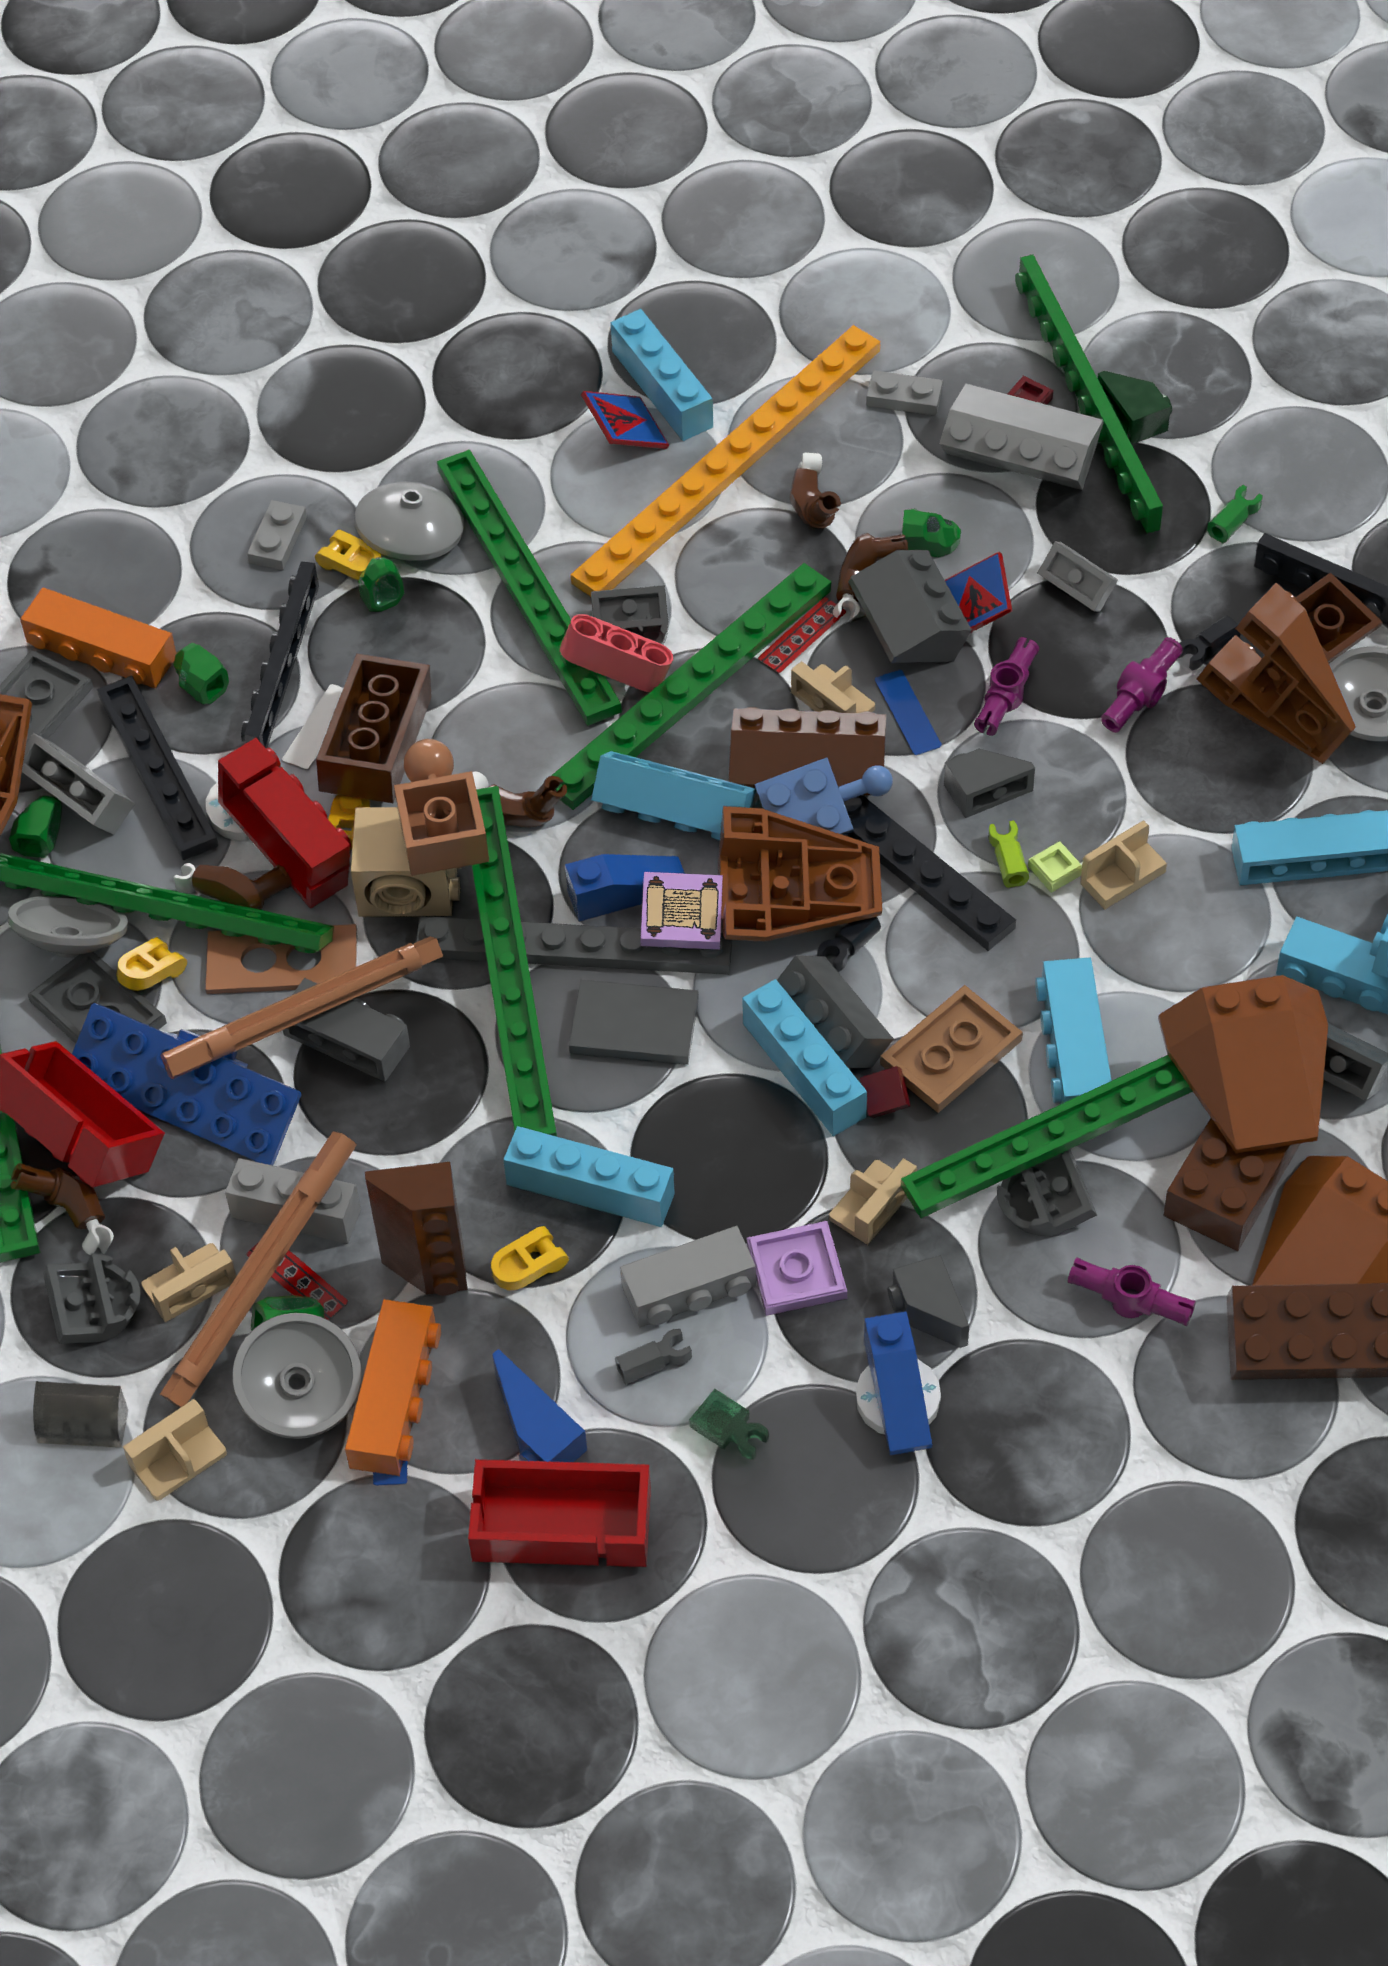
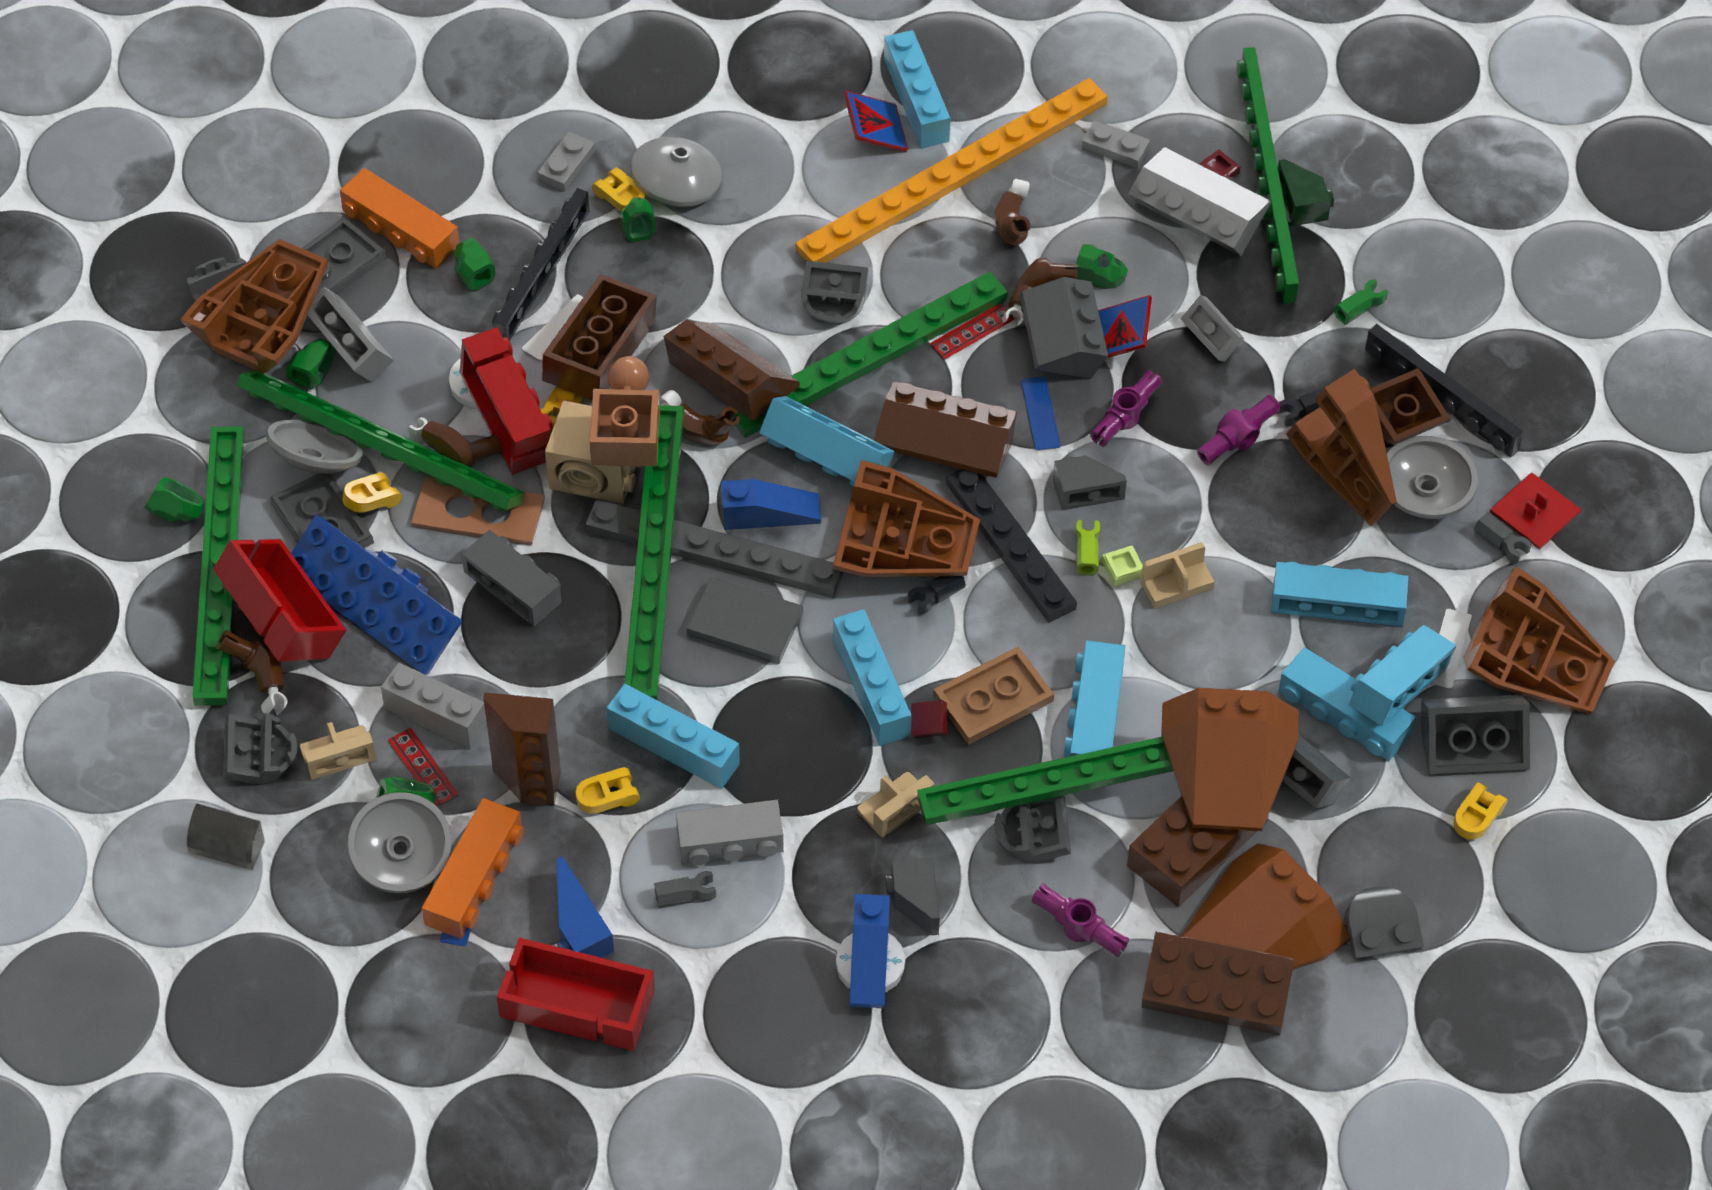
camera: 10 degrees right, 0 degrees up
black plate [97,676,218,860] -> none
tan panel [123,1398,227,1501] -> none
nougat piece [160,936,443,1079] -> none
nougat piece [160,1131,357,1408] -> none
green plate [437,449,622,726] -> none
coral beam [560,614,673,692] -> none
tile [640,872,723,950] -> none
clear green plate [689,1388,769,1460] -> none
lavender tile [747,1221,847,1316] -> none
medium blue plate [755,757,893,835] -> none
dark grey brick [777,955,894,1068] -> none
tan panel [791,661,875,713] -> none
none -> reddish brown slope [663,319,800,421]

